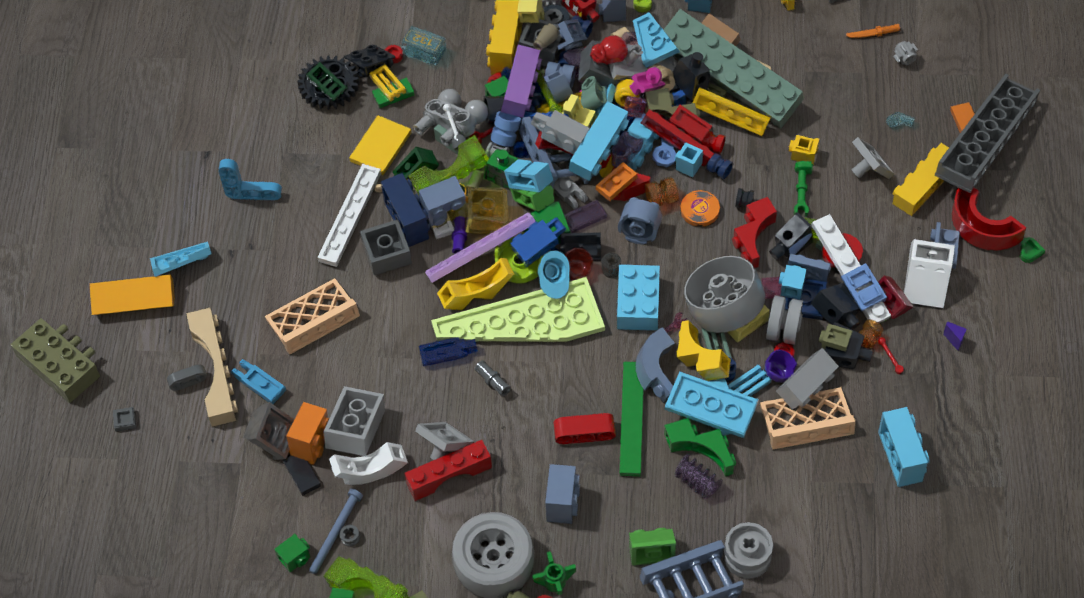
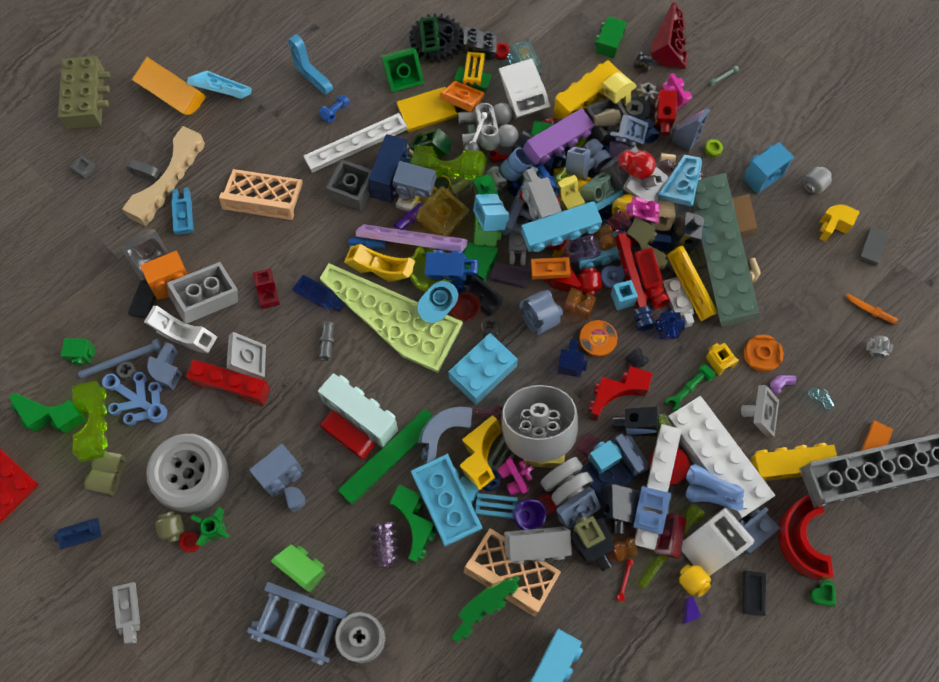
camera: 40 degrees right, 10 degrees up
none -> medium blue plant [102,372,167,426]
none -> sand blue brick [147,342,182,390]
none -> dark red slope [253,268,280,310]
none -> sand blue brick [284,487,305,512]
none -> light aqua brick [318,373,398,448]
none -> blue bar [319,94,350,123]
none -> blue axle [349,237,386,250]
none -> green slope [380,47,424,92]
none -> orange tile [439,81,485,112]
none -> green slope [451,576,520,643]
none -> dark pink hips [498,456,534,495]
none -> white slope [499,58,550,120]
none -> sand blue bracket [556,487,601,530]
none -> clear blue brick [557,339,587,377]
none -> red head [577,268,602,296]
none -> clear orange wheel [594,225,617,251]
none -> clear neon green piece [639,504,705,589]
none -> clear blue brick [656,311,685,340]
none -> white hinge [662,277,694,328]
none -> white brick [664,396,775,521]
none -> yellow head [679,564,711,597]
none -> medium blue piece [686,464,744,511]
none -> black tile [743,570,766,616]
none -> orange tile [744,334,784,372]
none -> medium lavender arm [770,375,796,394]

